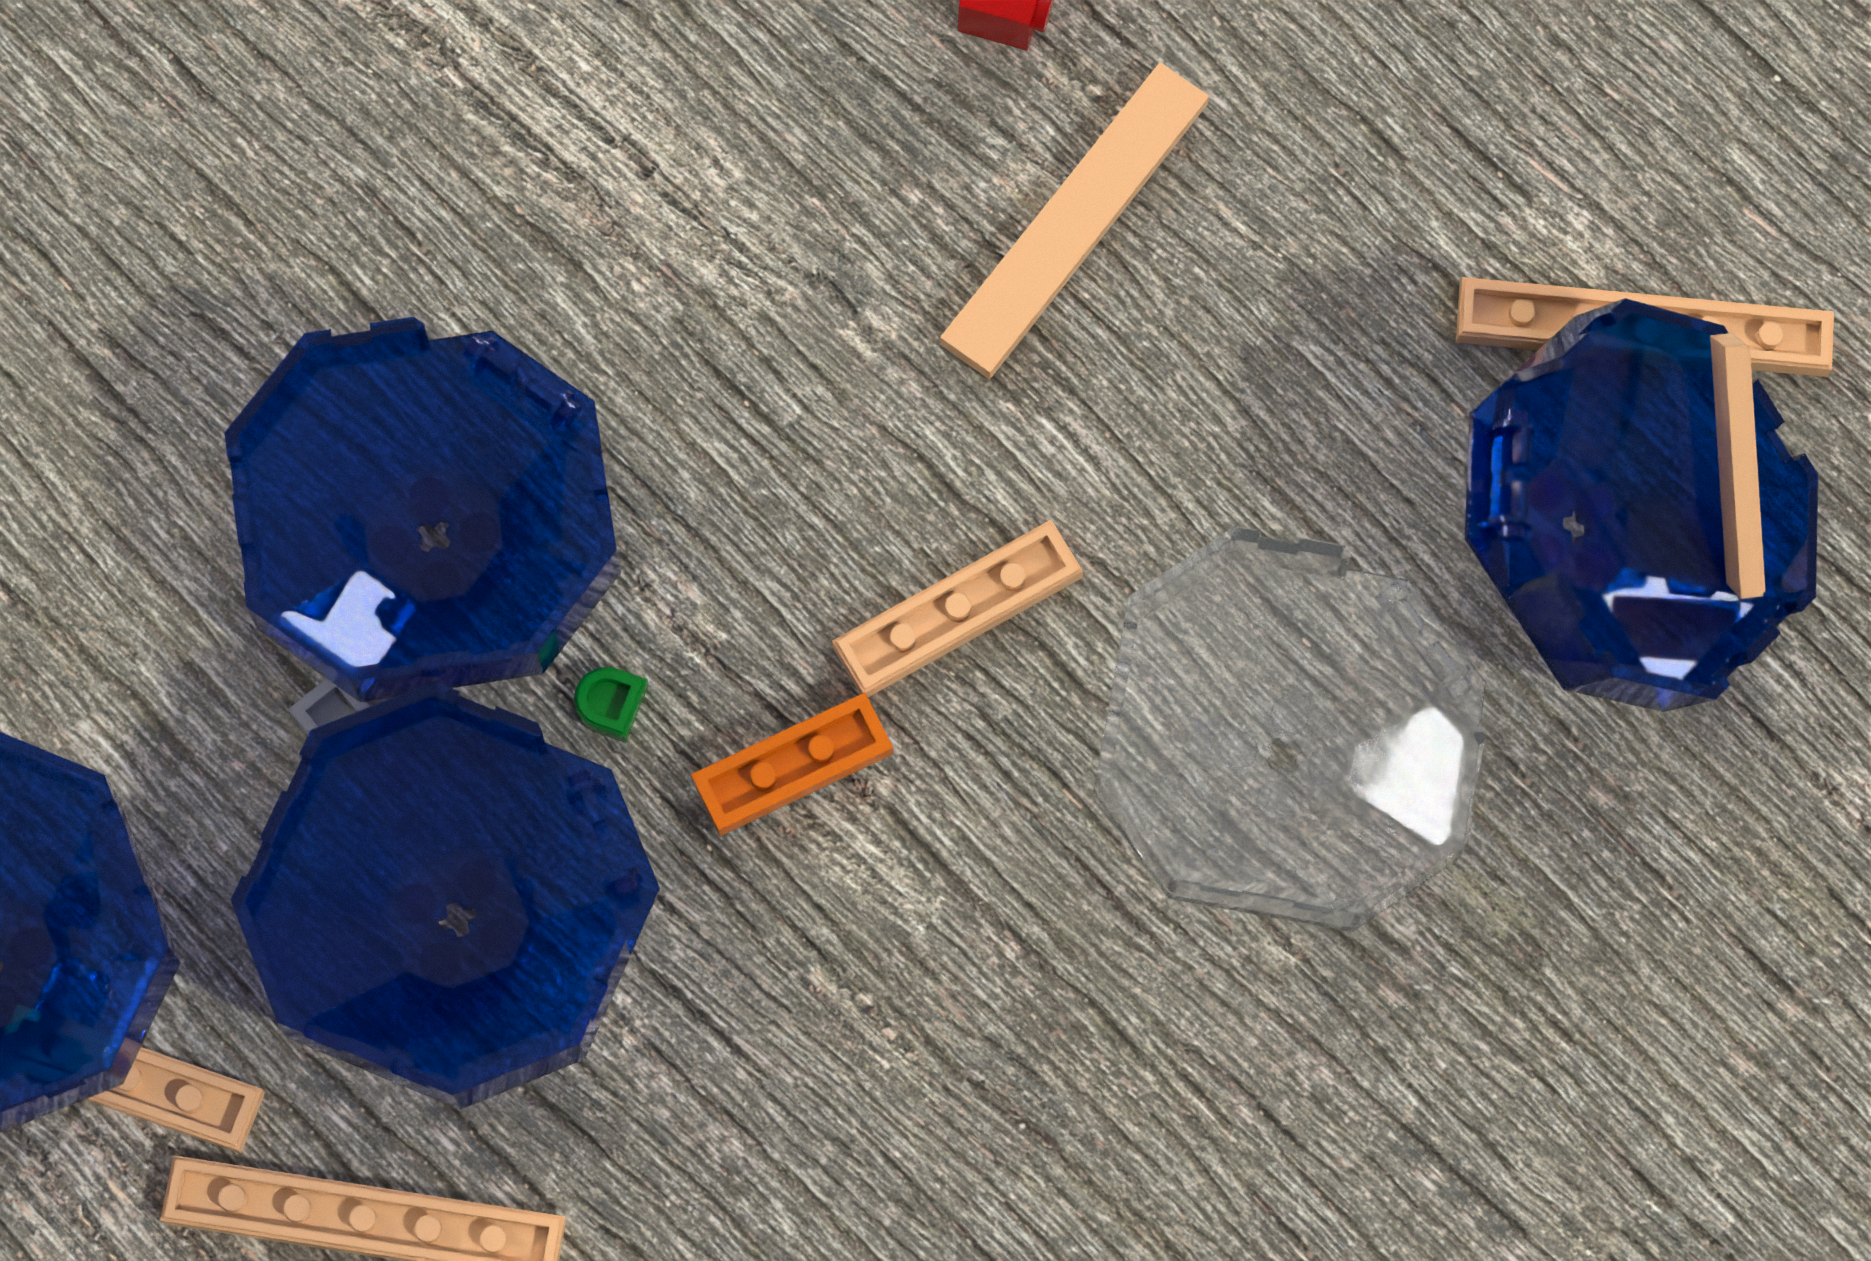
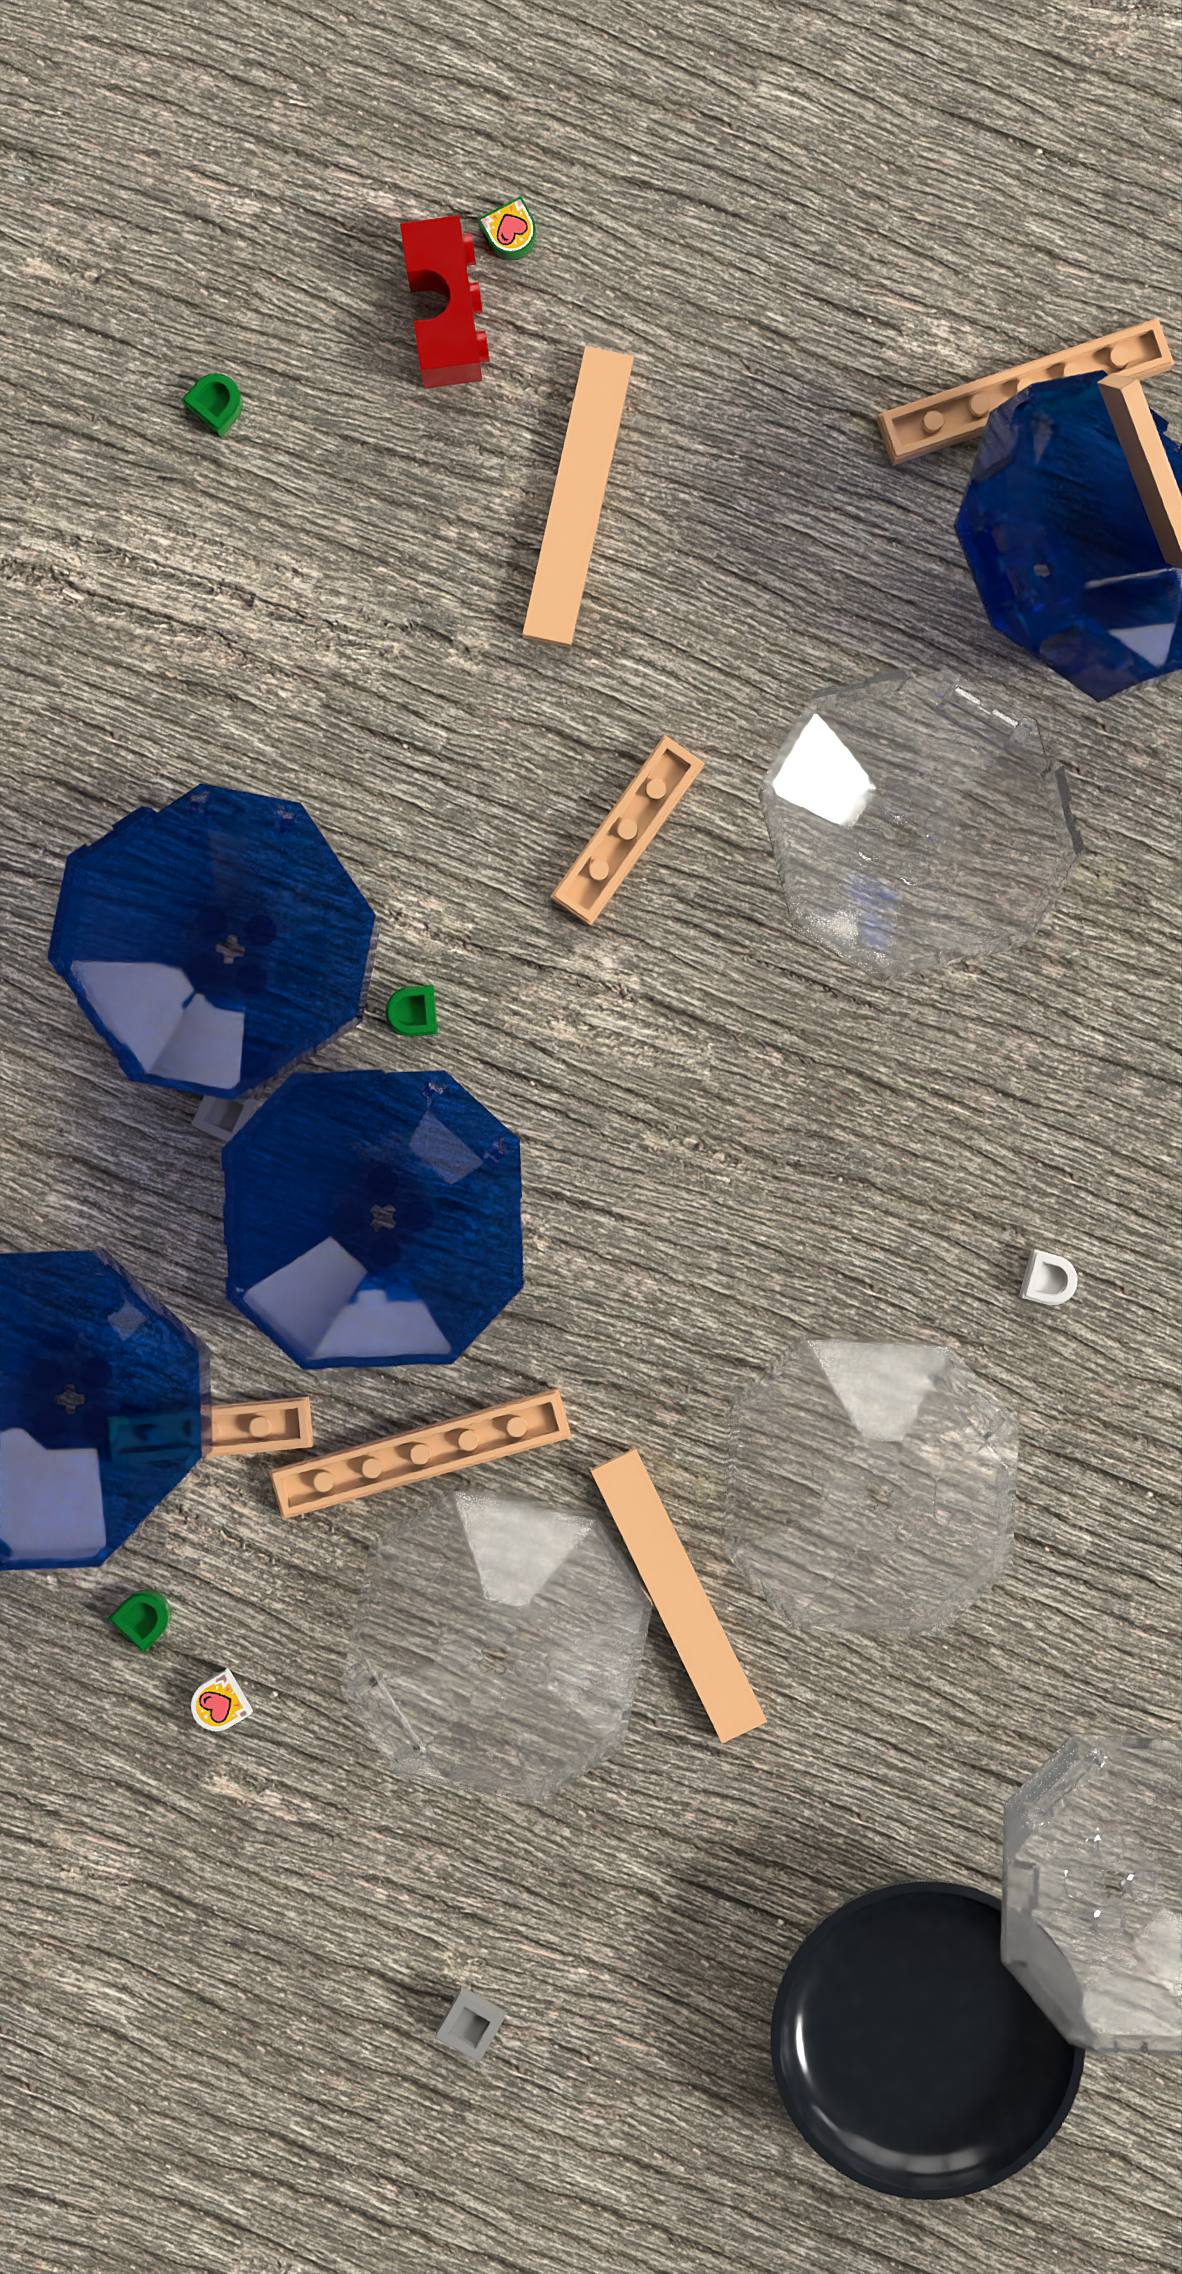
camera: 25 degrees left, 15 degrees up
orange plate [691,692,893,837] -> none

